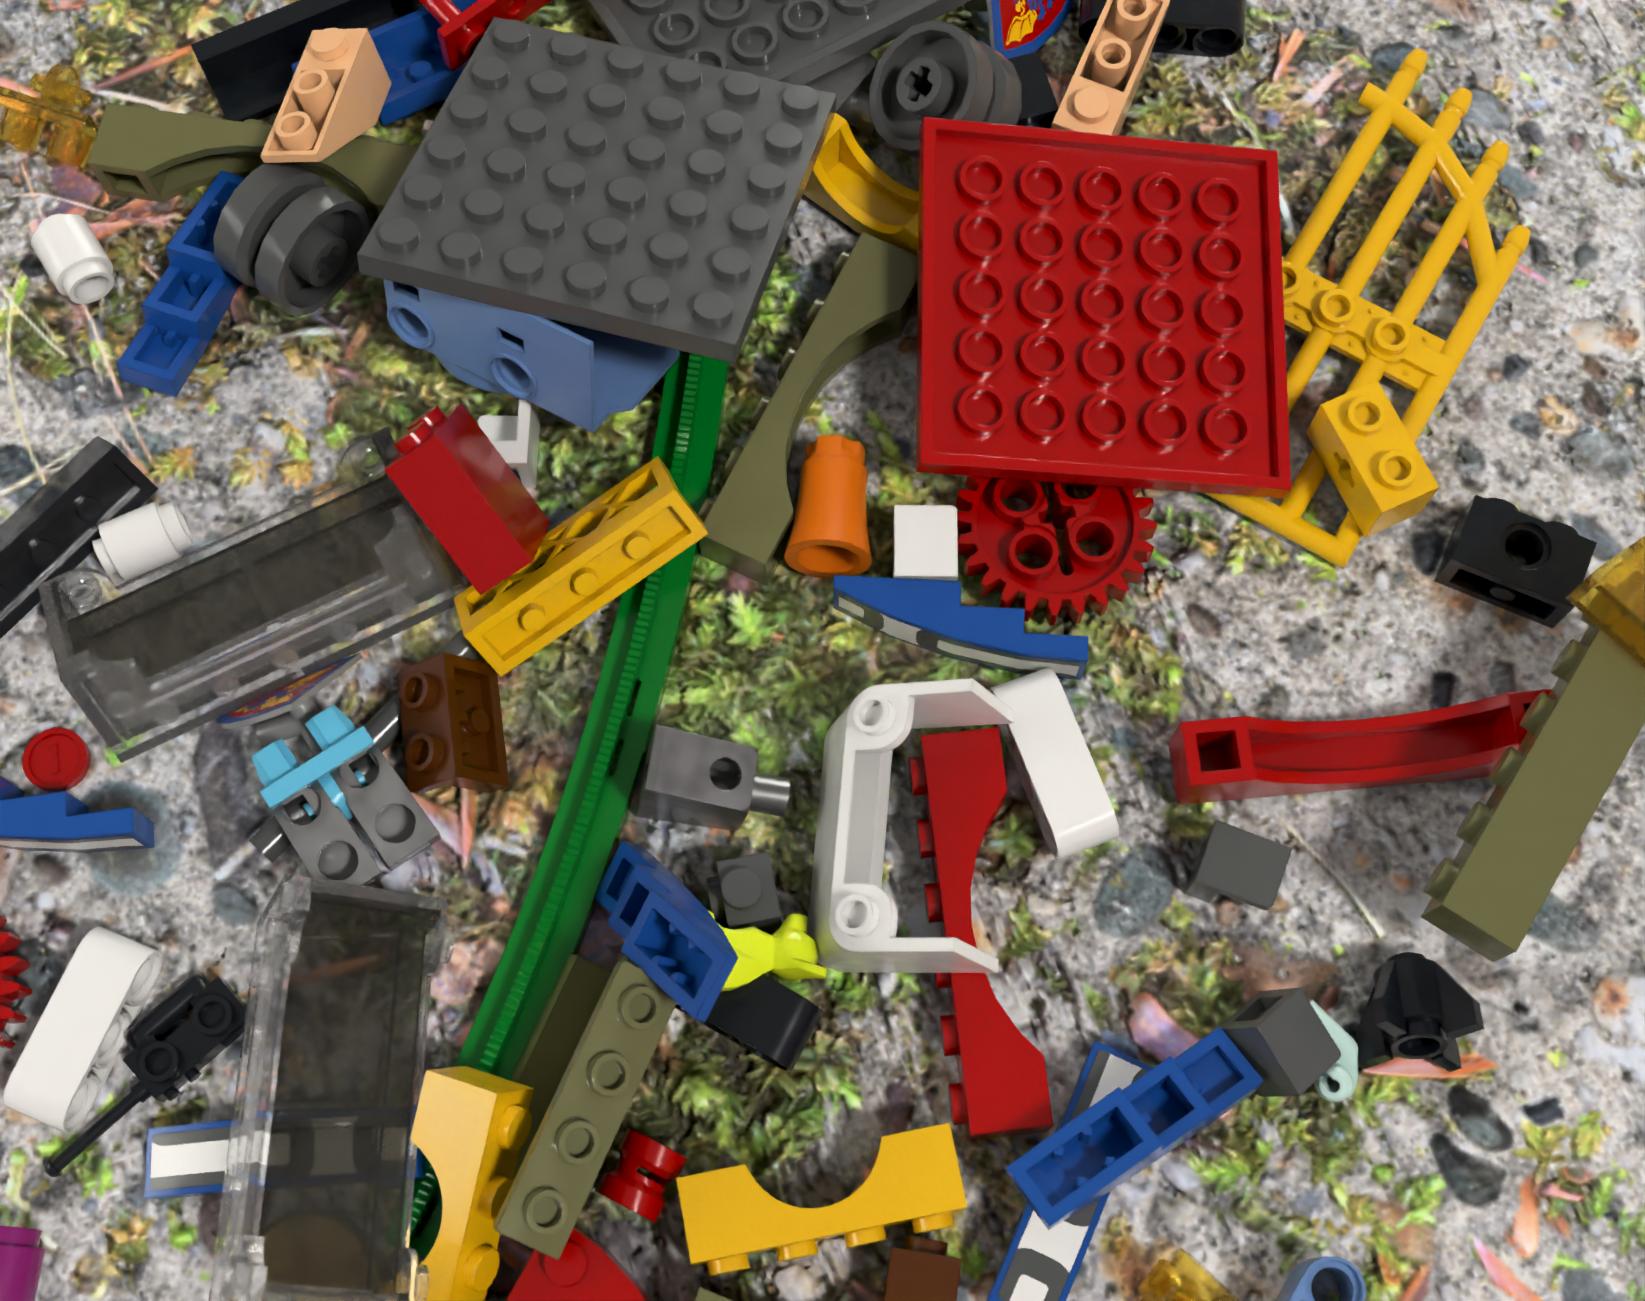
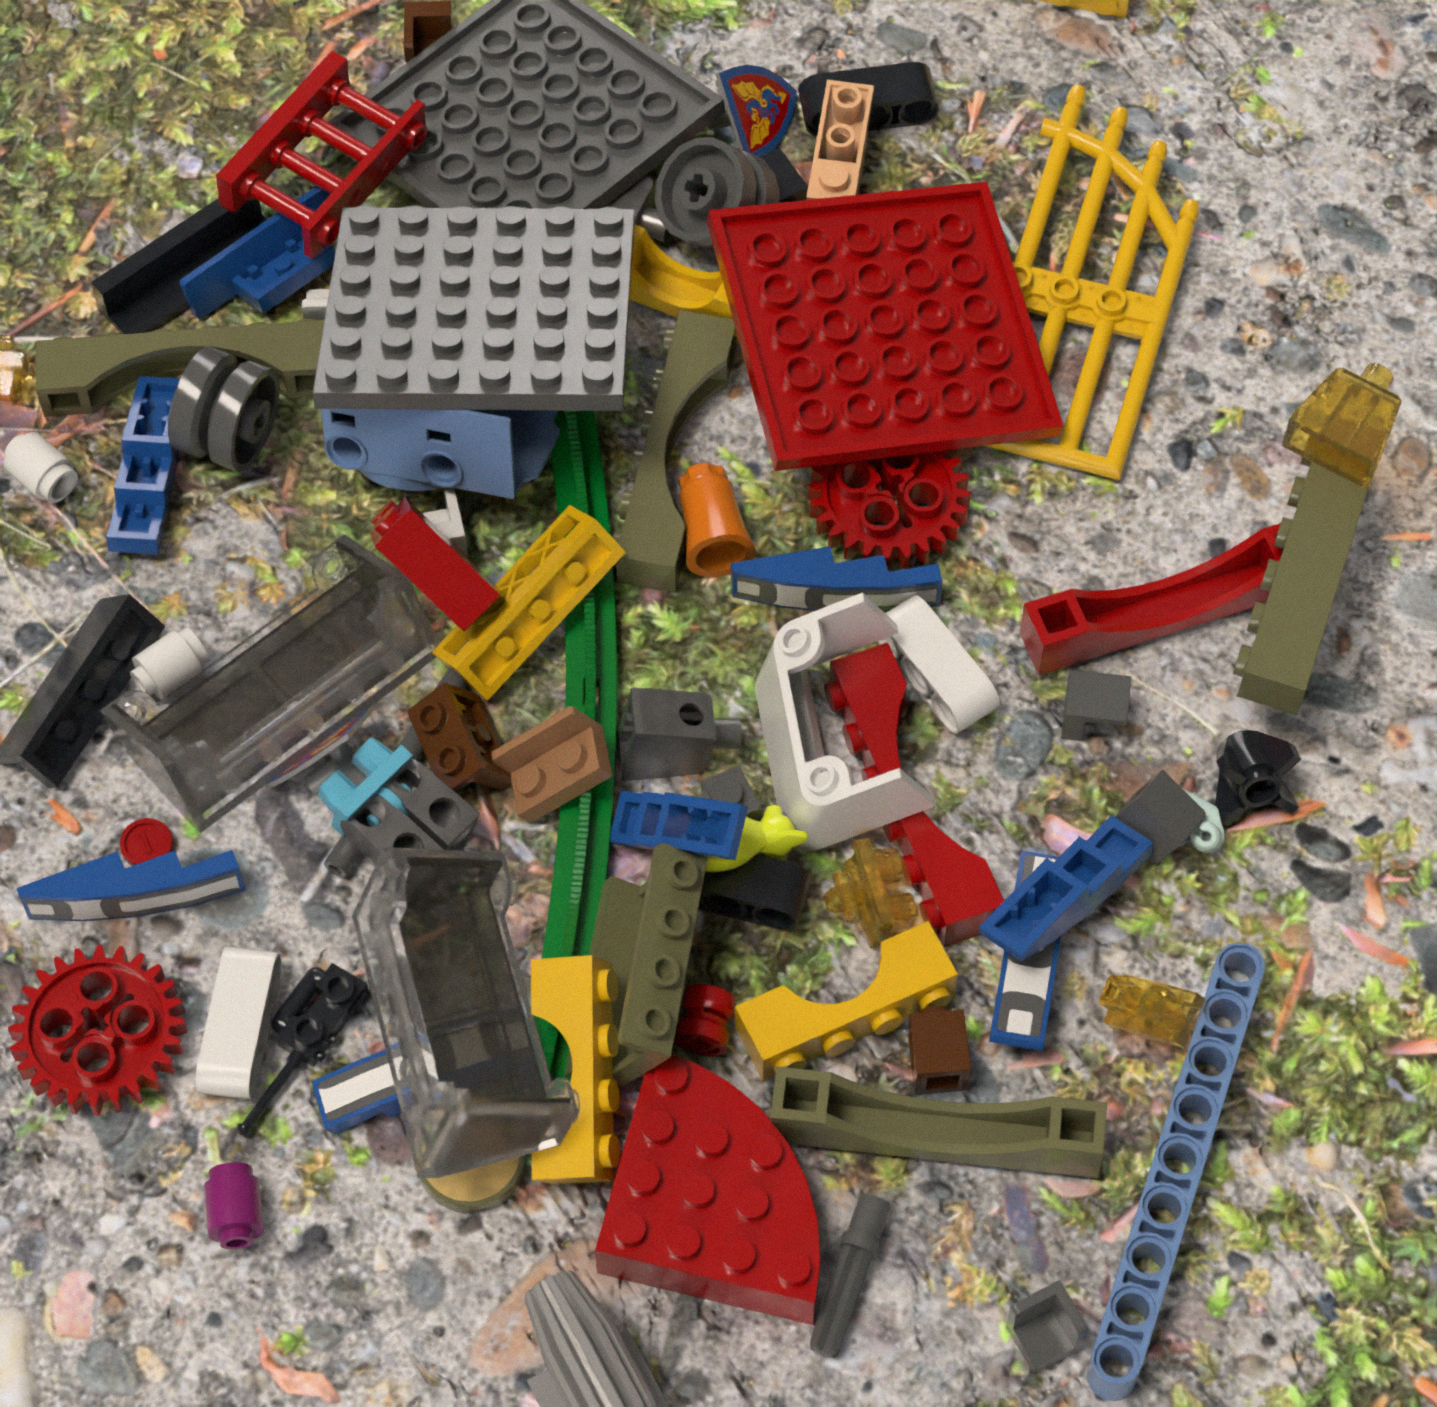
camera: 15 degrees left, 10 degrees down
light nougat slope [260,28,392,163] -> none
white panel [893,505,958,581] -> none
yellow brick [1306,379,1439,538] -> none
black brick [1434,495,1597,629] -> none
none -> medium nougat bracket [491,706,612,824]
none -> clear yellow hips [824,838,918,948]

